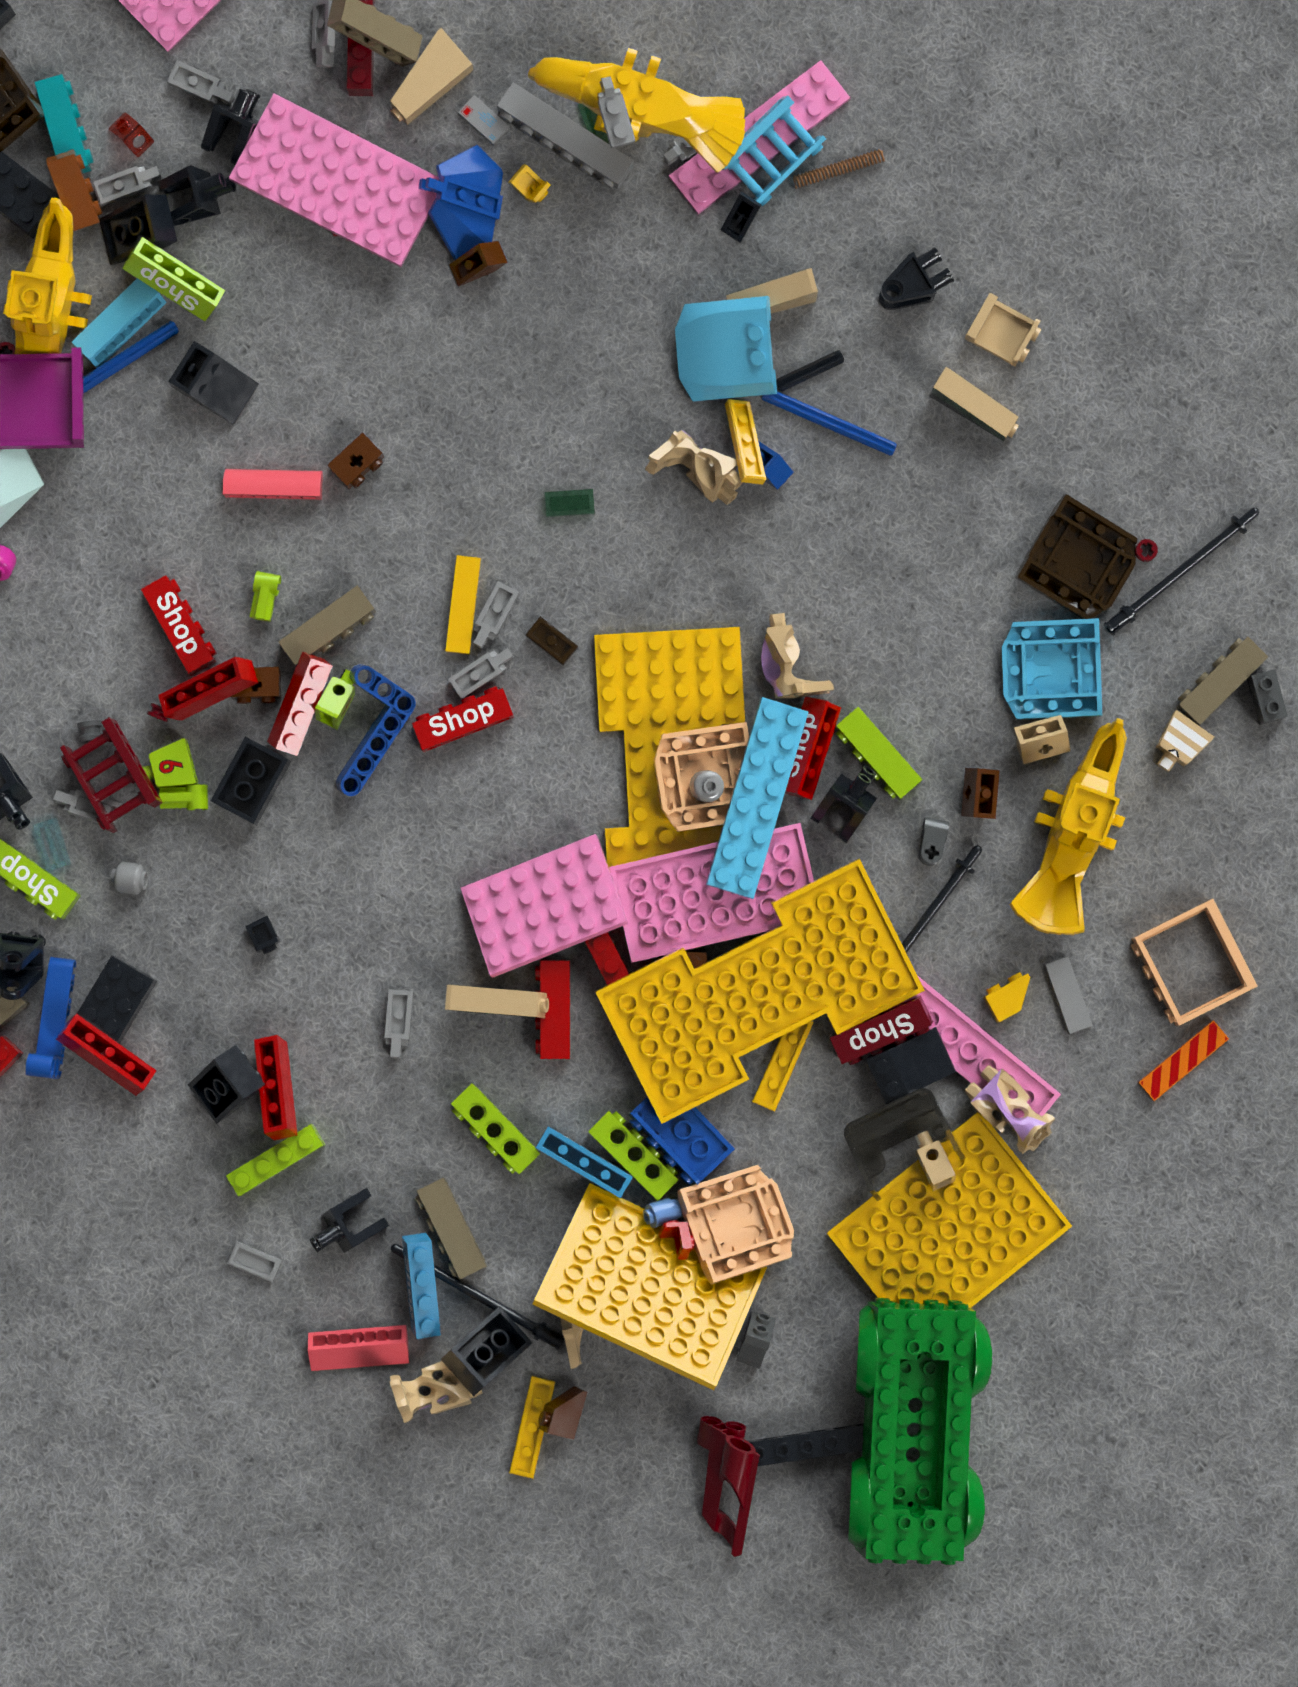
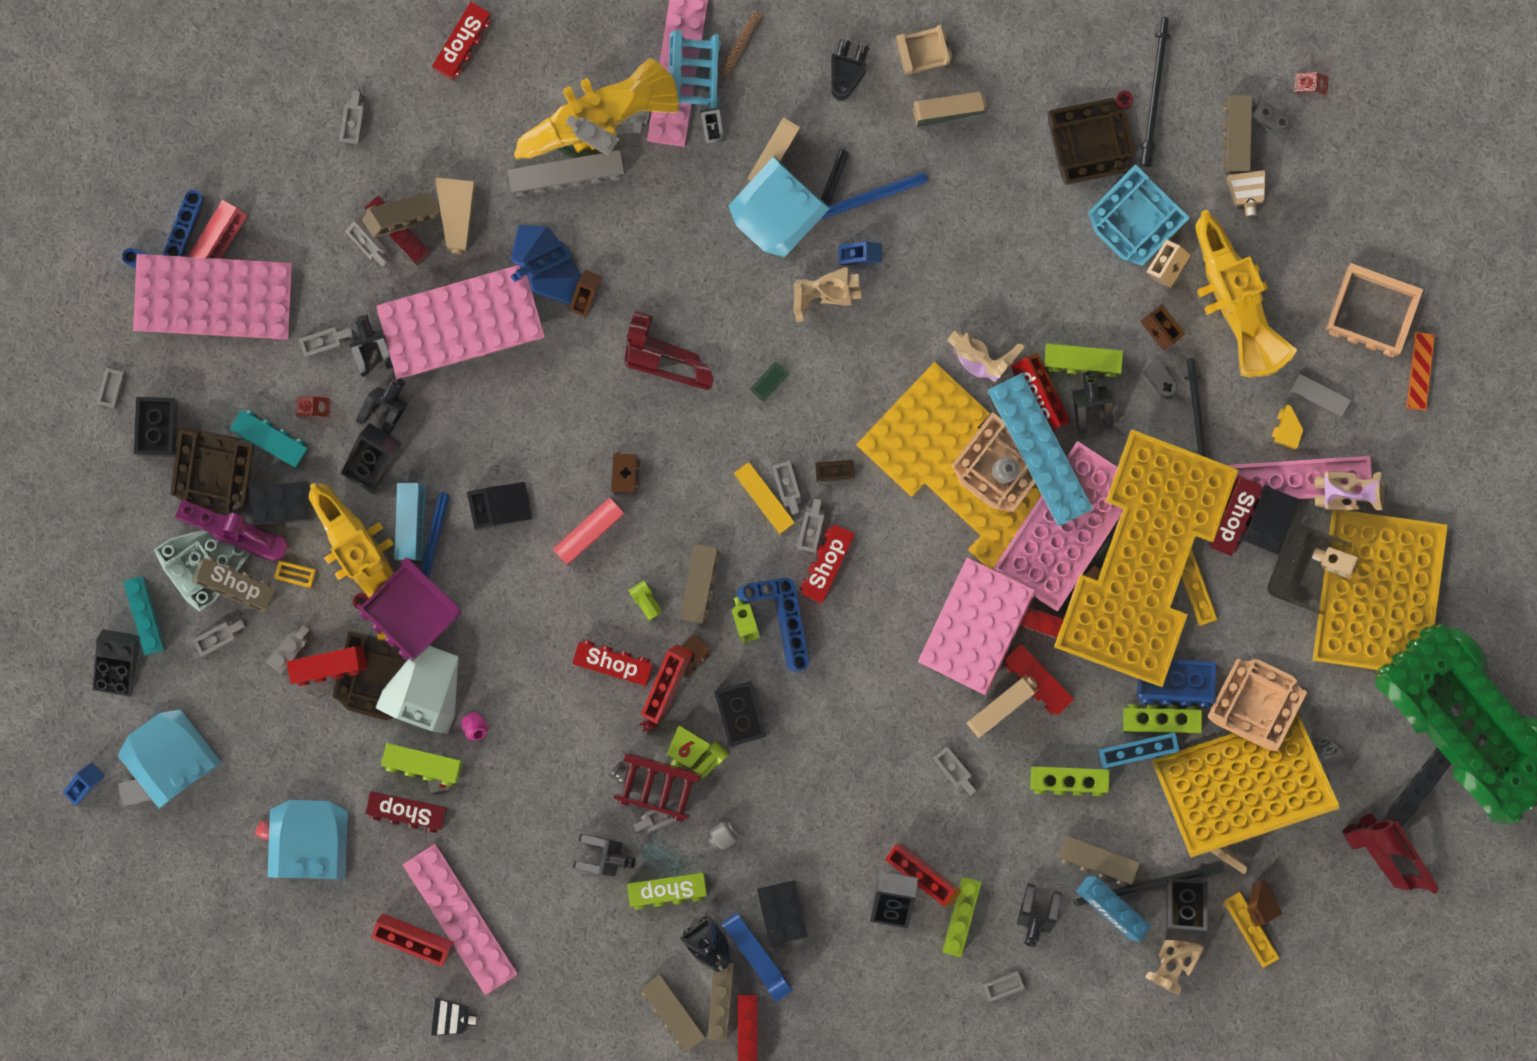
camera: 40 degrees left, 0 degrees up
dark orange brick [46,149,103,231] -> none
red brick [56,1014,157,1096] -> none
light grey hinge [92,166,162,207] -> none
lime brick [122,237,225,321] -> none
black bracket [245,916,280,955] -> none
brick [267,652,333,756] -> none
coral brick [308,1325,409,1371] -> none
light grey tile [458,95,510,146] -> none
yellow bracket [508,164,551,203] -> none
medium blue brick [643,1198,682,1228] -> none
red bracket [659,1220,694,1260] -> none
yellow tile [725,399,766,485] -> none
none -> dark red panel [624,311,714,390]

